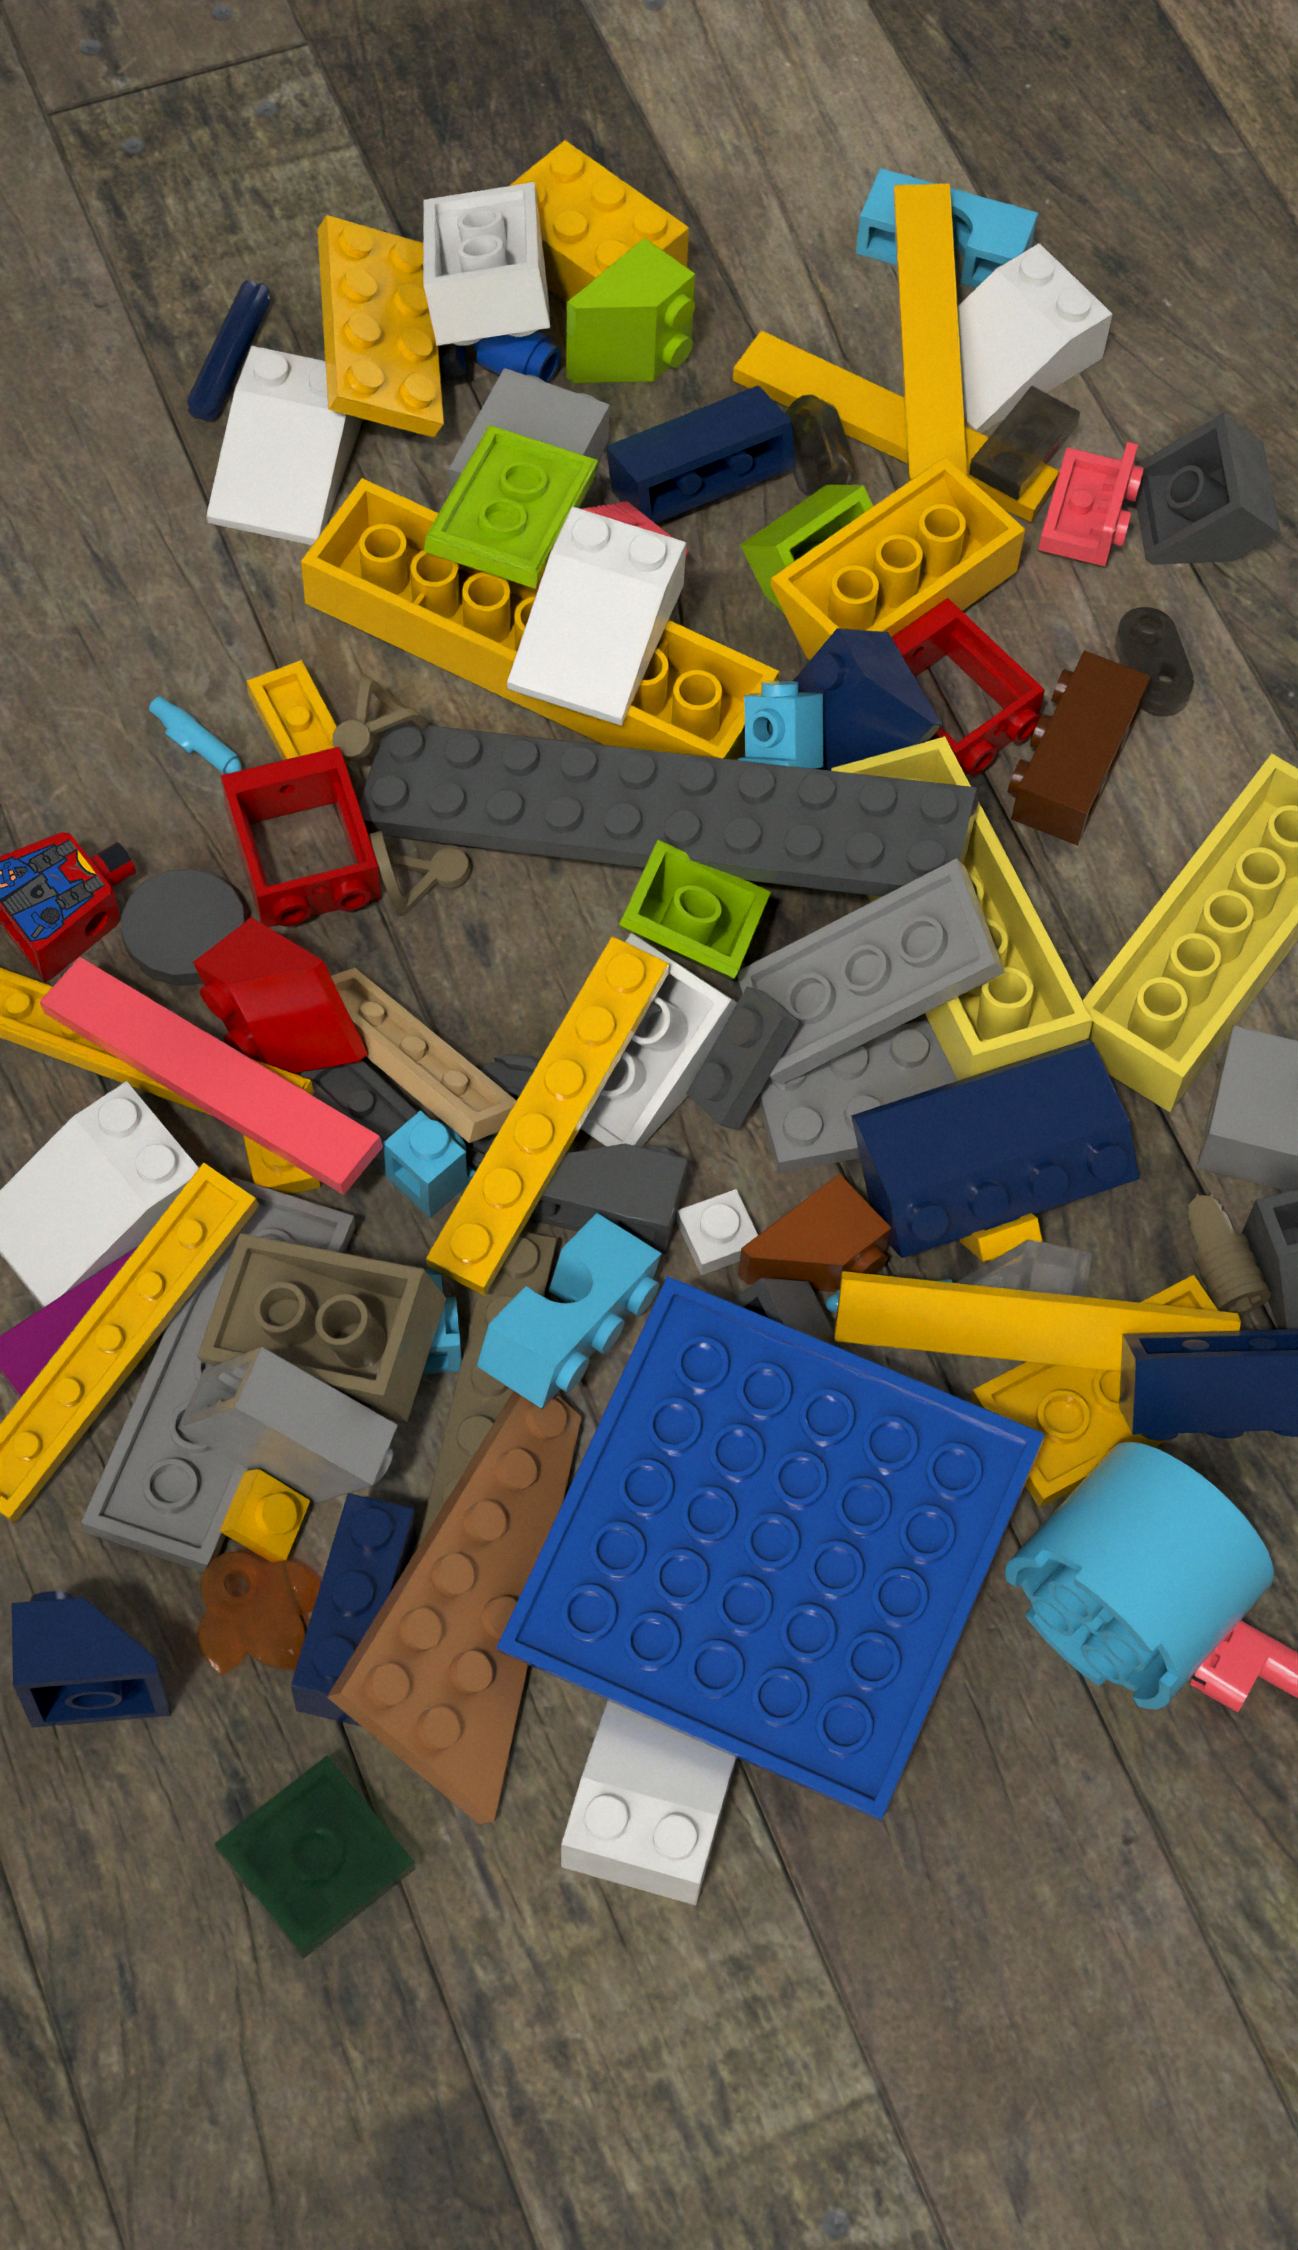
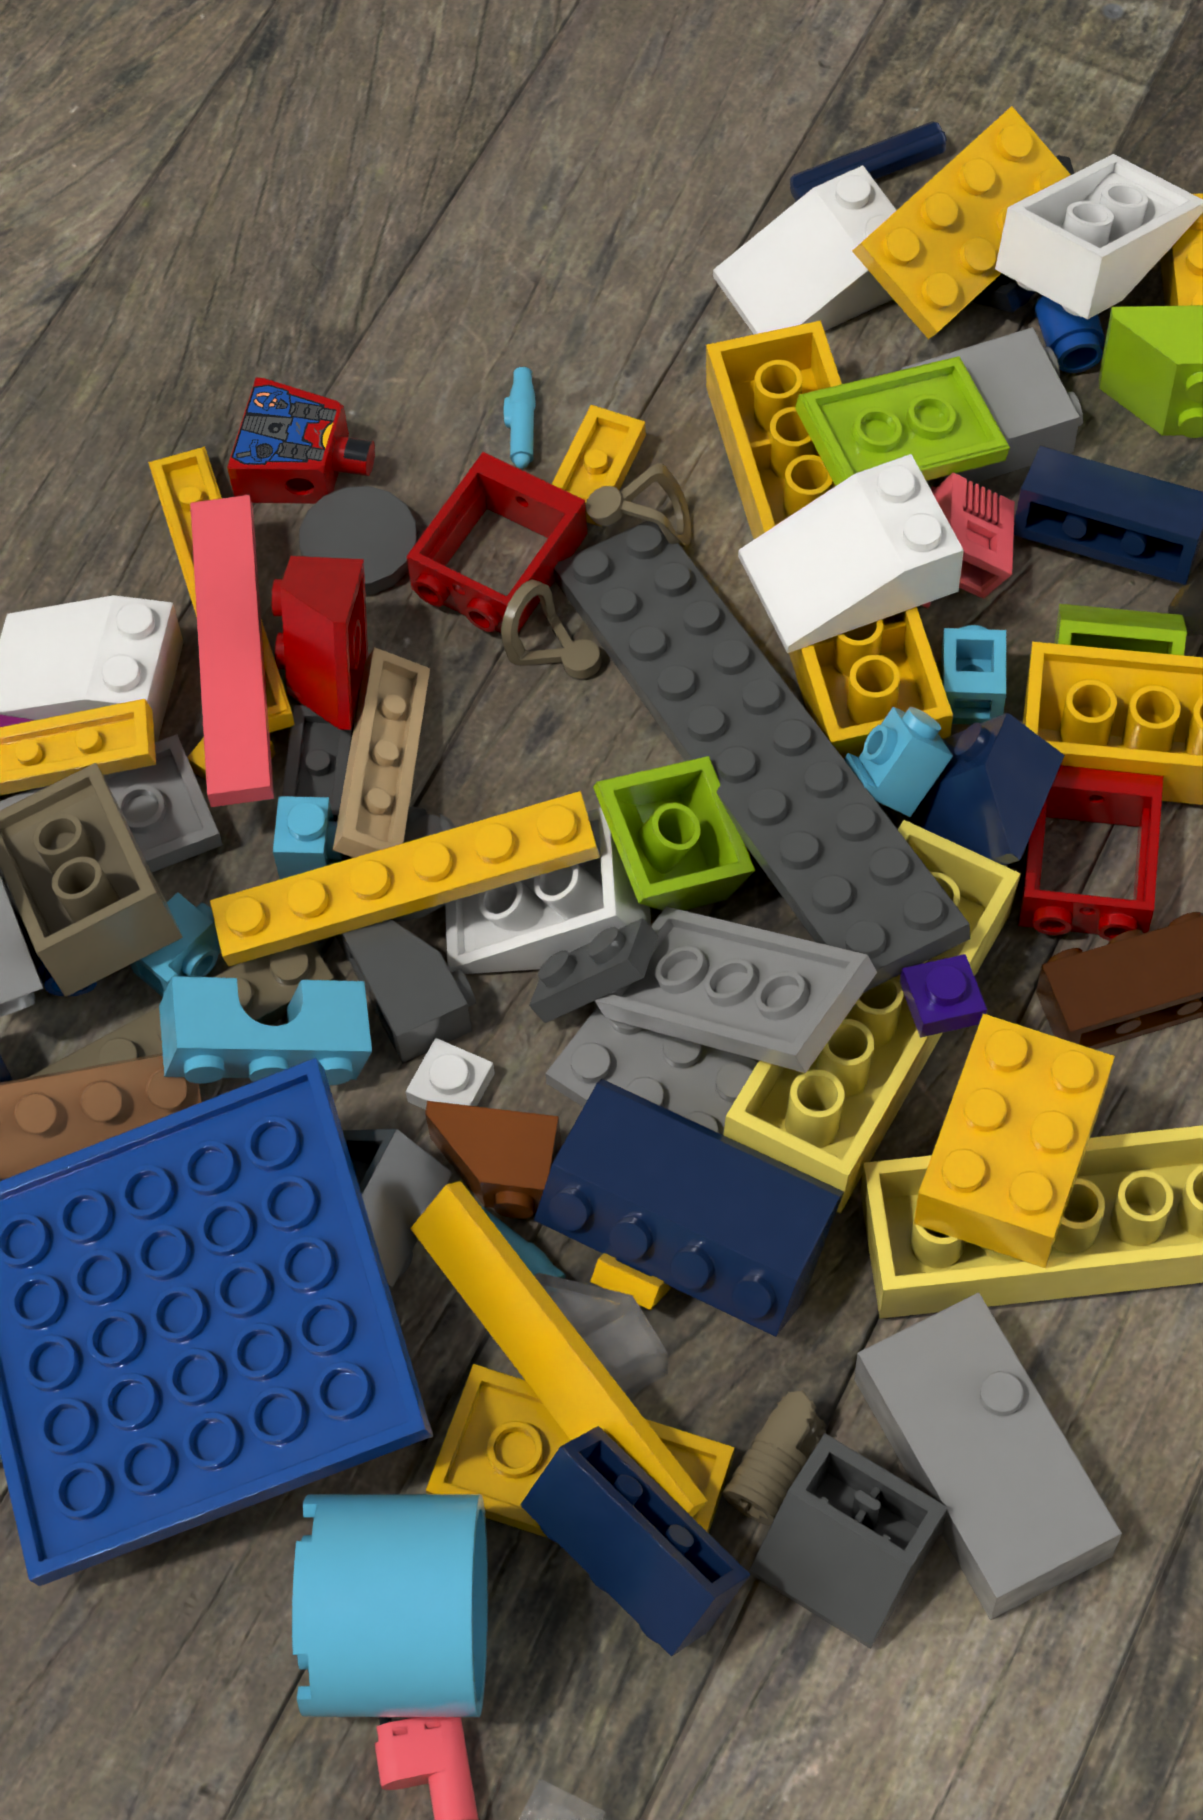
camera: 55 degrees right, 0 degrees up
none -> dark purple plate [899,954,987,1038]
none -> yellow brick [914,1013,1115,1269]
none -> medium azure brick [941,625,1006,725]

